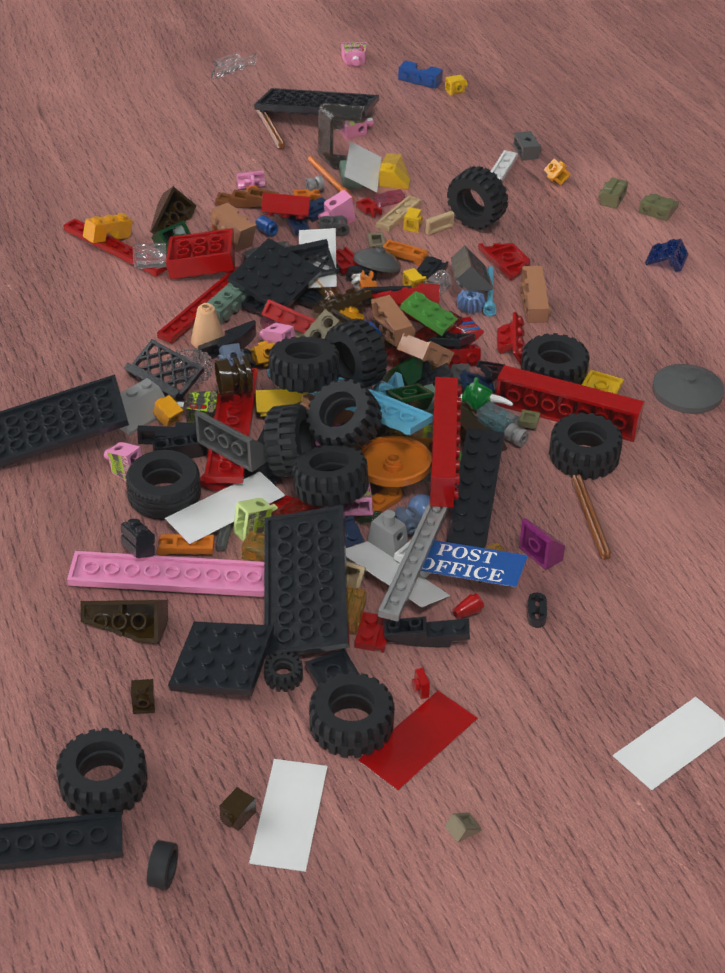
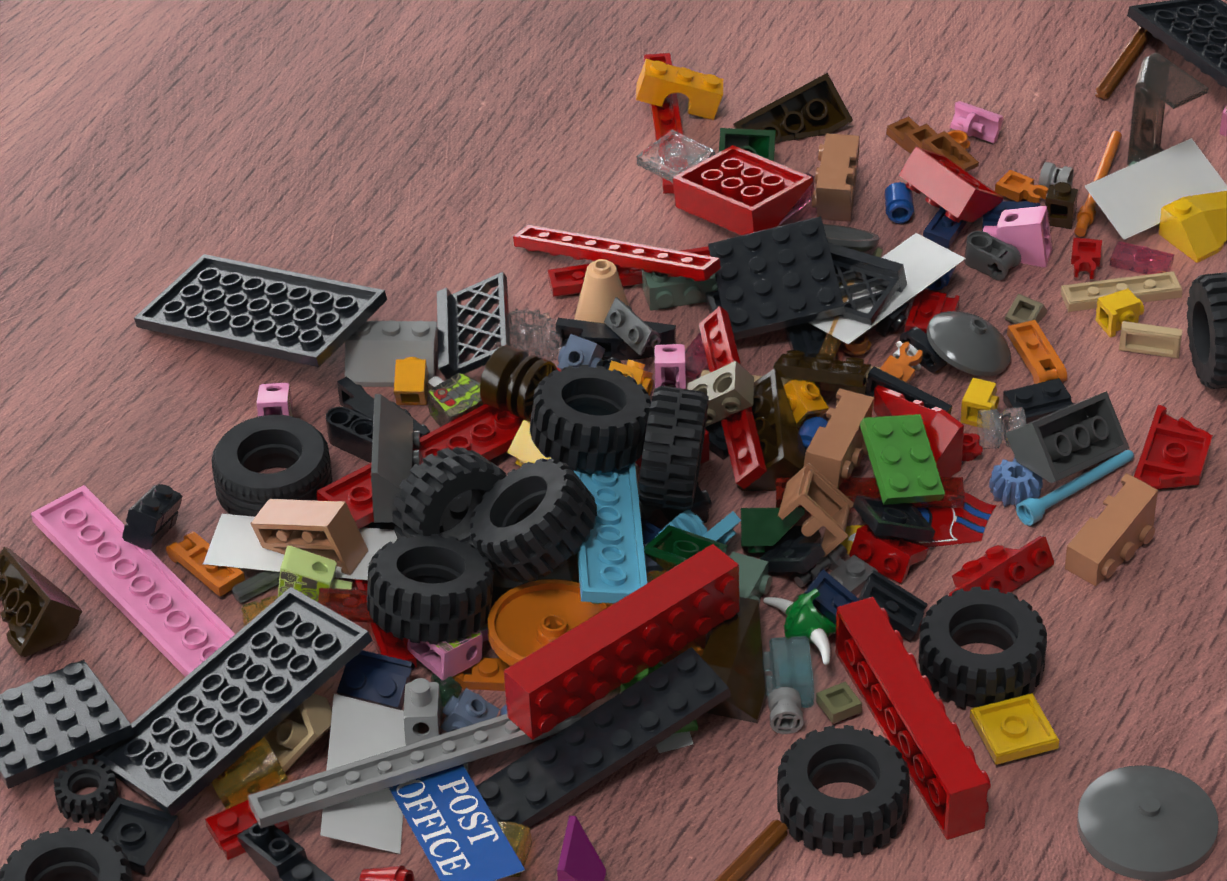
camera: 50 degrees right, 0 degrees up
none -> nougat wedge [250,499,369,575]
none -> red plate [513,225,721,282]
none -> dark grey hinge [604,297,661,355]
none -> dark brown brick [1045,182,1078,229]

